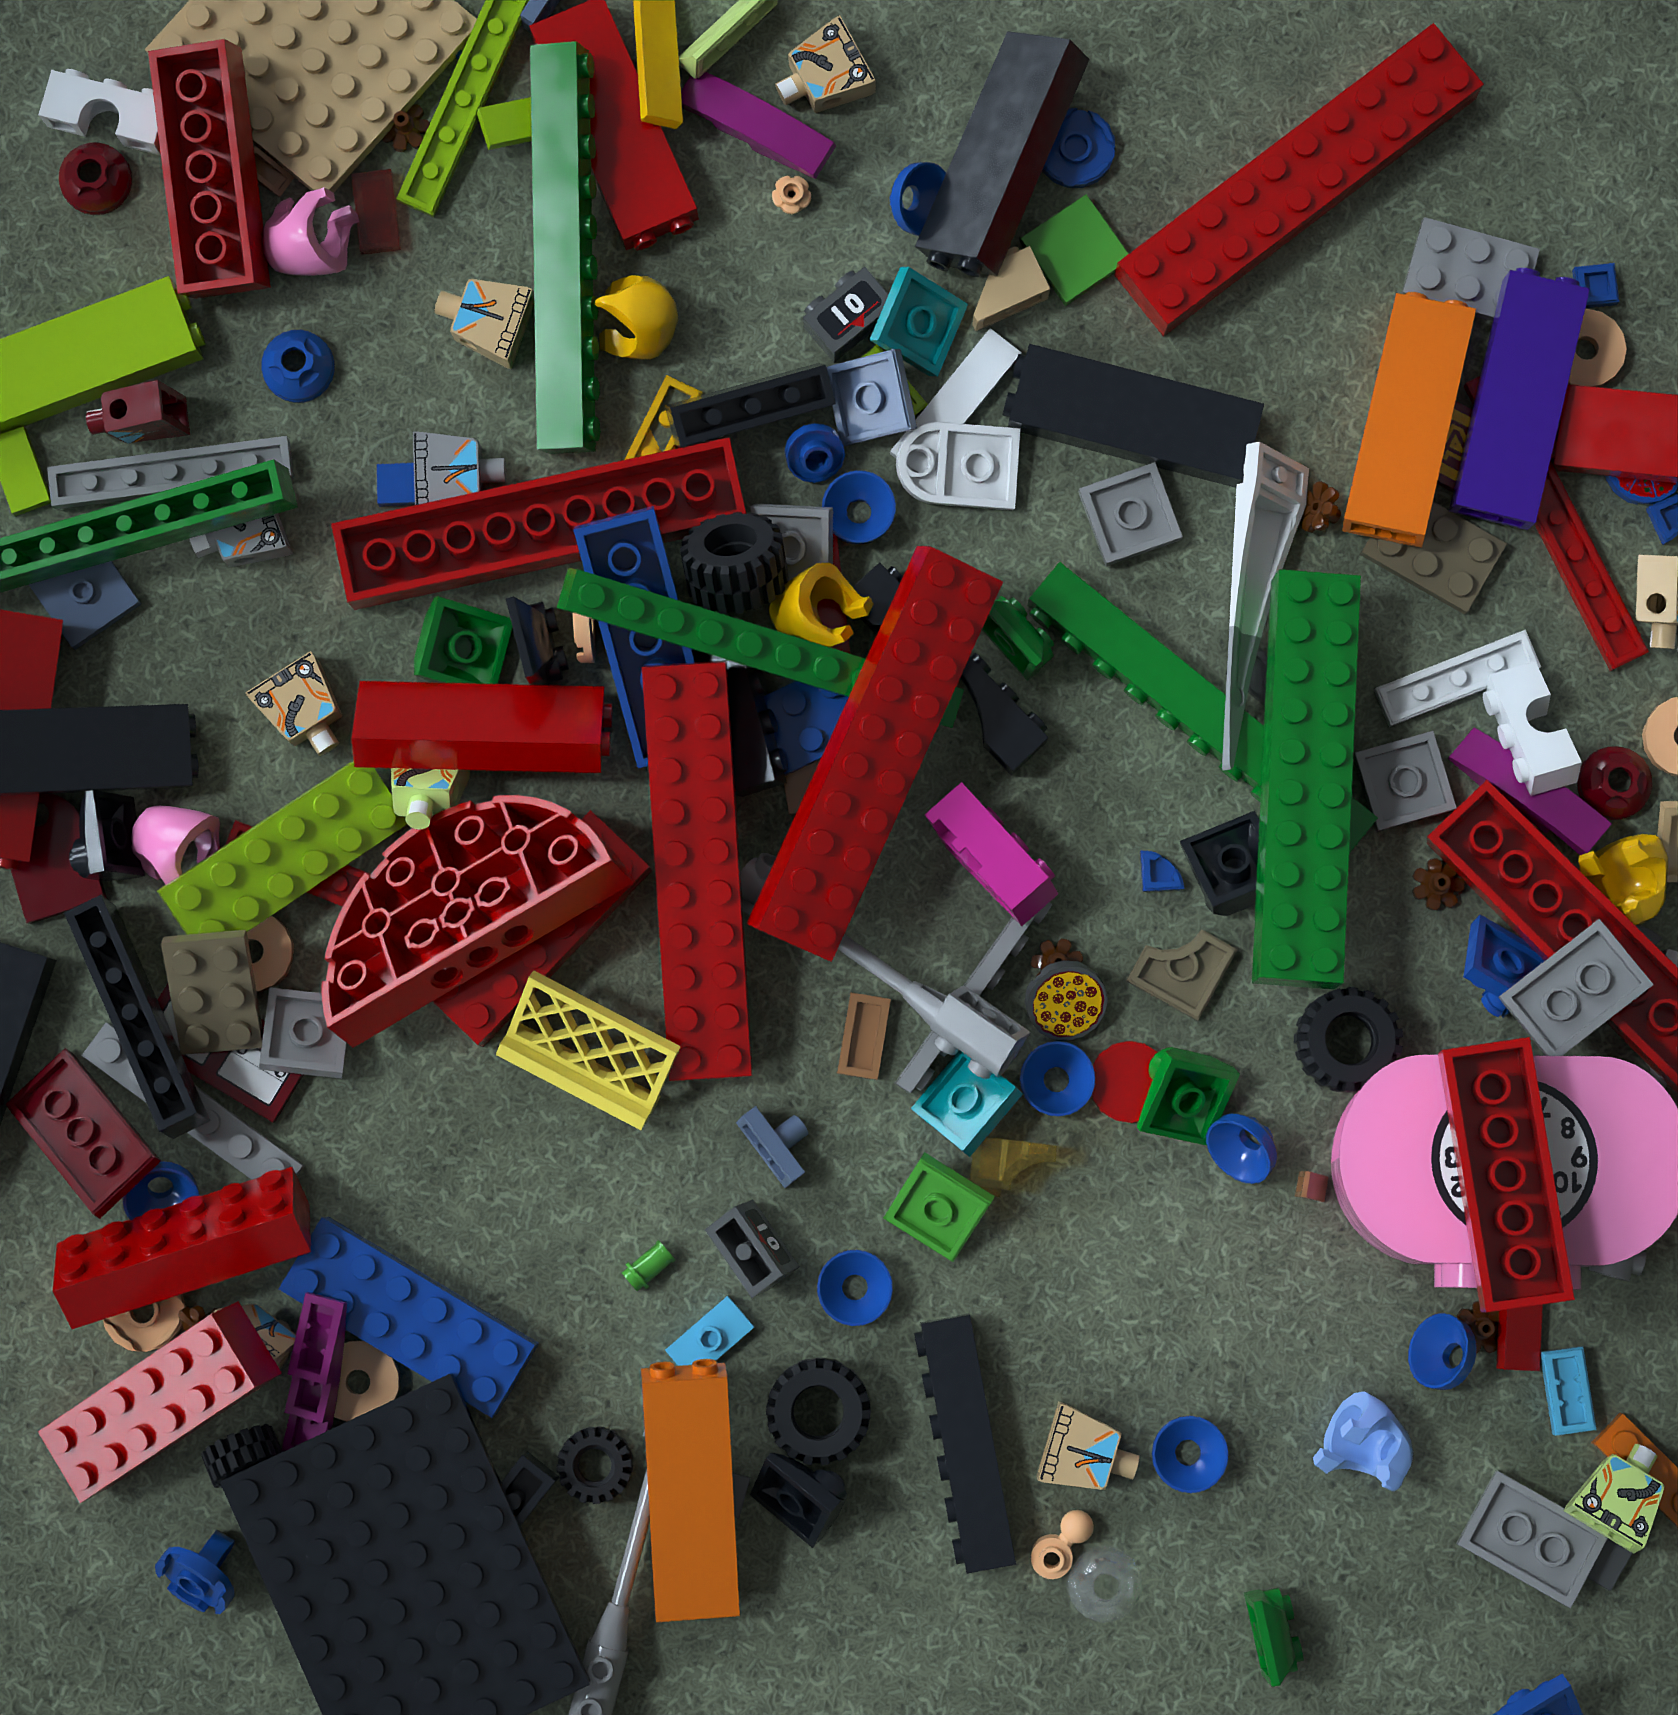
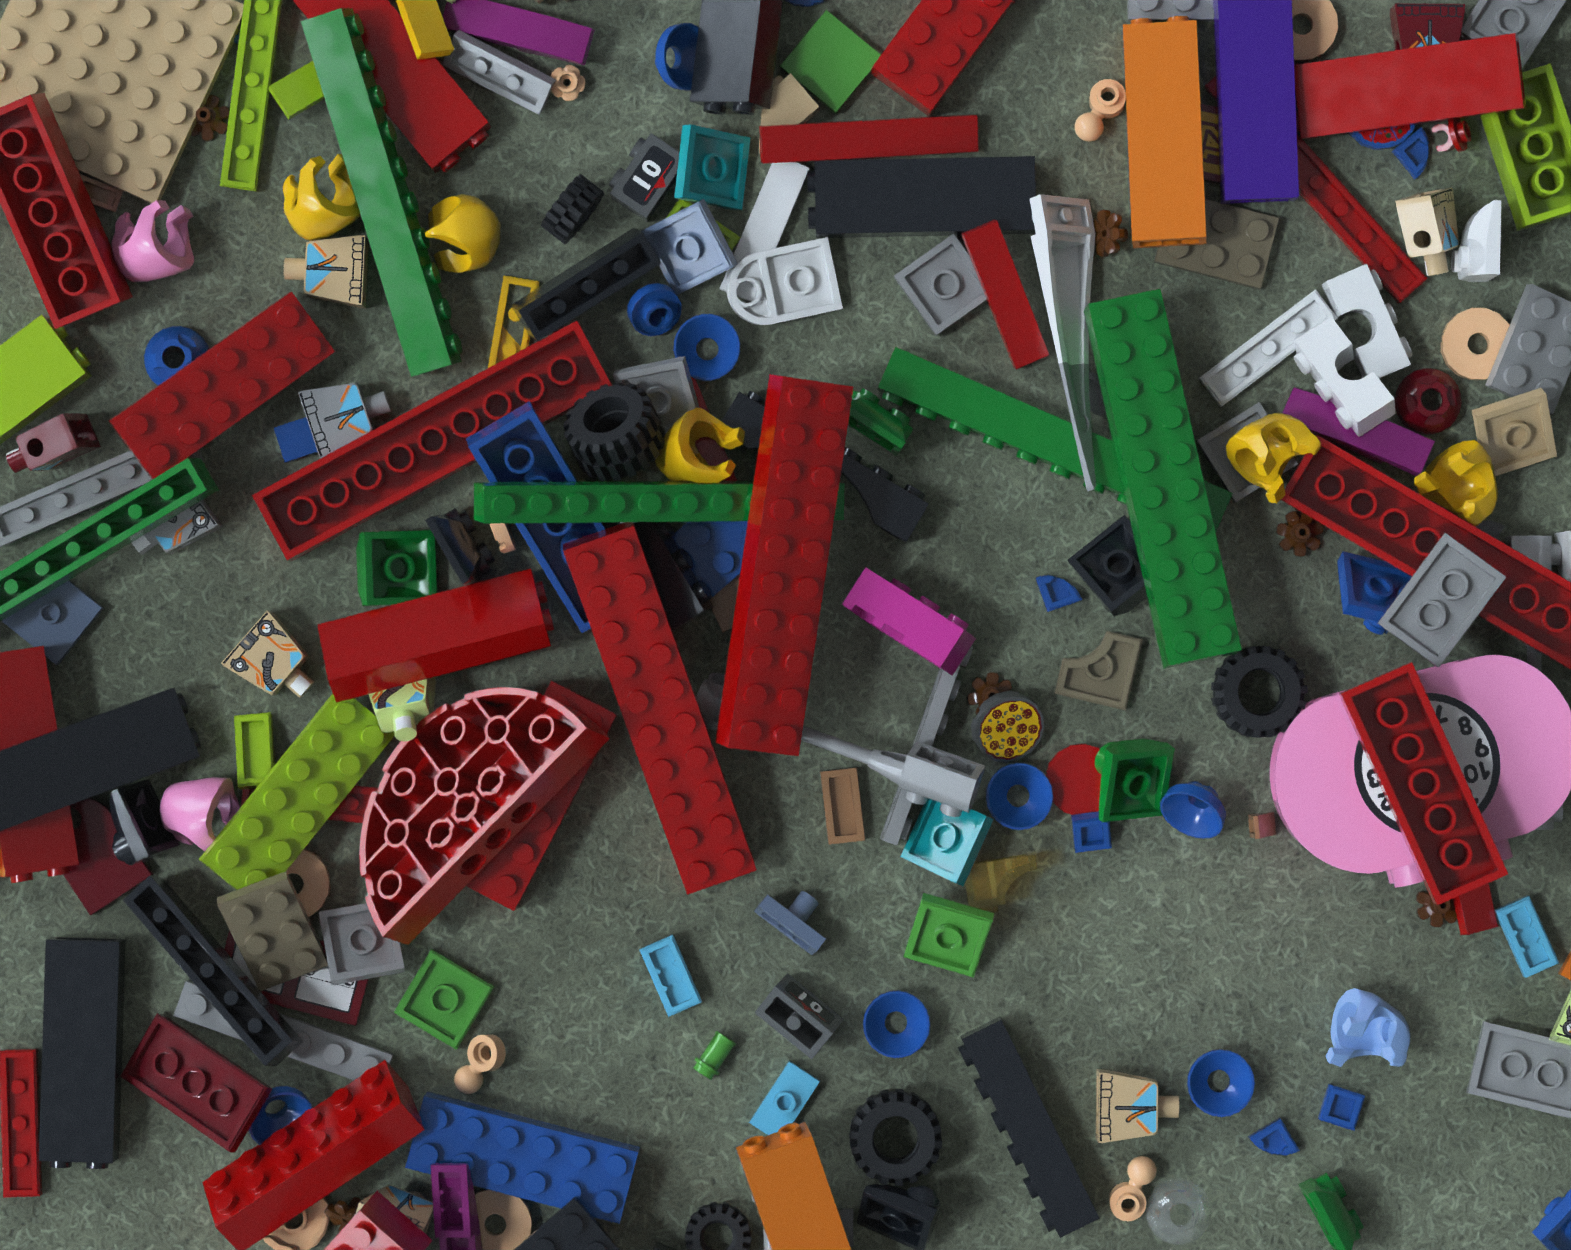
camera: 20 degrees left, 5 degrees up
clear red tile [351,169,401,255] -> none
light yellow fence [496,970,681,1130] -> none
blue piece [1408,1313,1476,1390] -> none
none -> red brick [109,291,335,479]
none -> lime tile [234,712,275,790]
none -> yellow piece [283,154,361,241]
none -> bright green tile [394,949,495,1050]
none -> light grey plate [442,30,556,115]
none -> light nougat plate [454,1034,506,1094]
none -> black tyre [541,174,604,244]
none -> medium azure plate [639,934,702,1017]
none -> red tile [759,114,979,164]
none -> red tile [961,219,1049,369]
none -> blue tile [1071,811,1112,853]
none -> light nougat plate [1075,79,1126,142]
none -> yellow piece [1226,413,1321,504]
none -> blue tile [1248,1118,1300,1155]
none -> blue tile [1318,1084,1365,1131]
none -> white arch [1322,264,1412,379]

